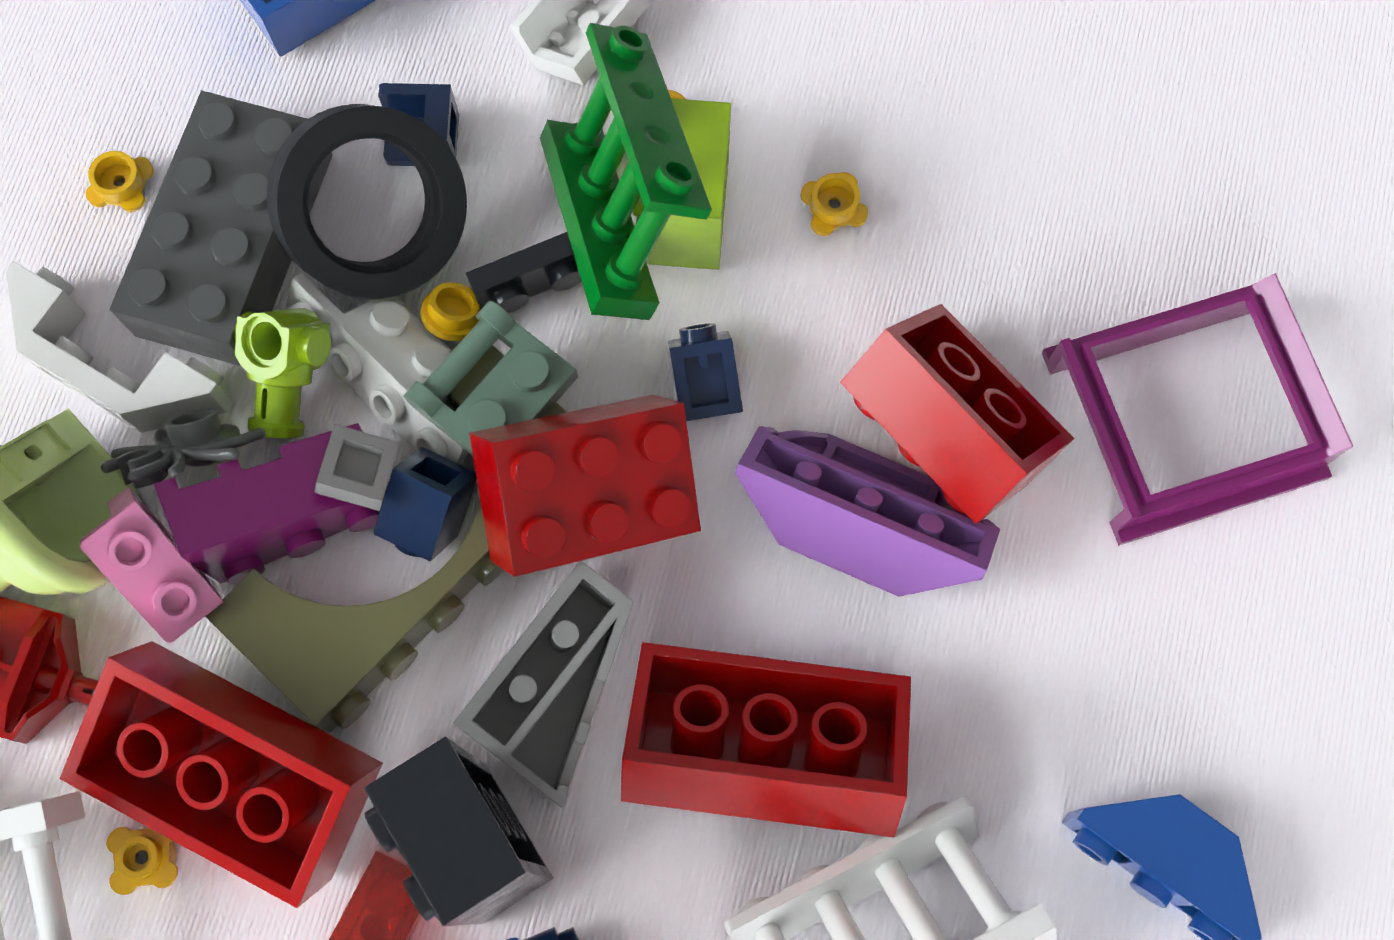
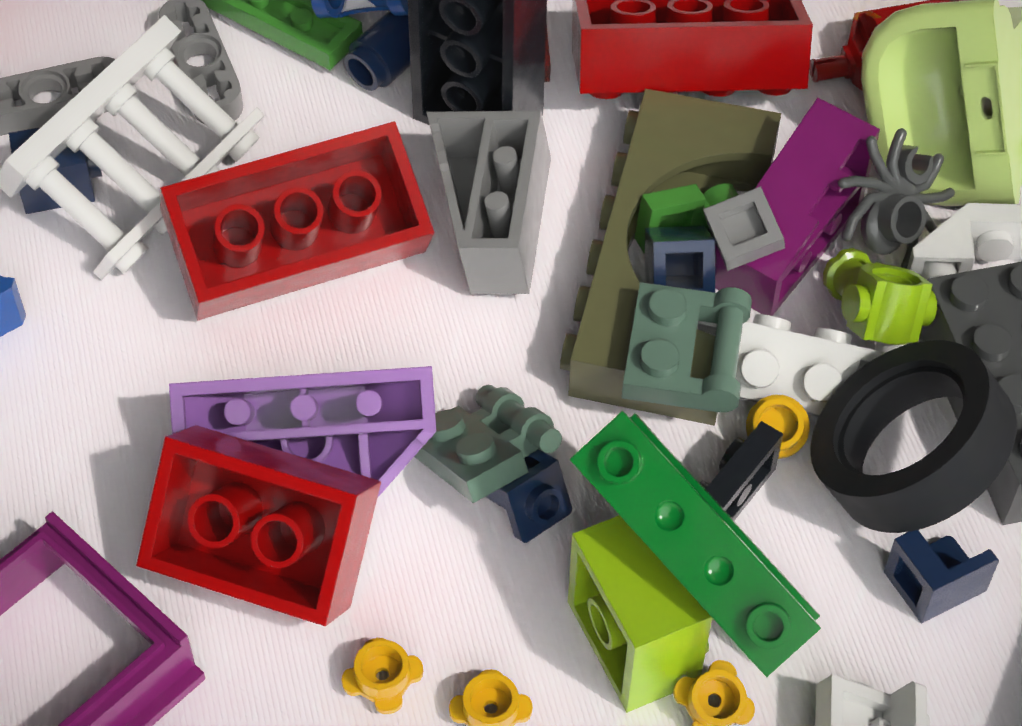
camera: 150 degrees right, 20 degrees down
bright pink bracket [80,486,223,643] -> none
red brick [469,395,701,577] -> none
none -> yellow plate [341,638,424,714]
none -> sand green plate [414,384,562,503]
none -> bright green plate [634,183,739,254]

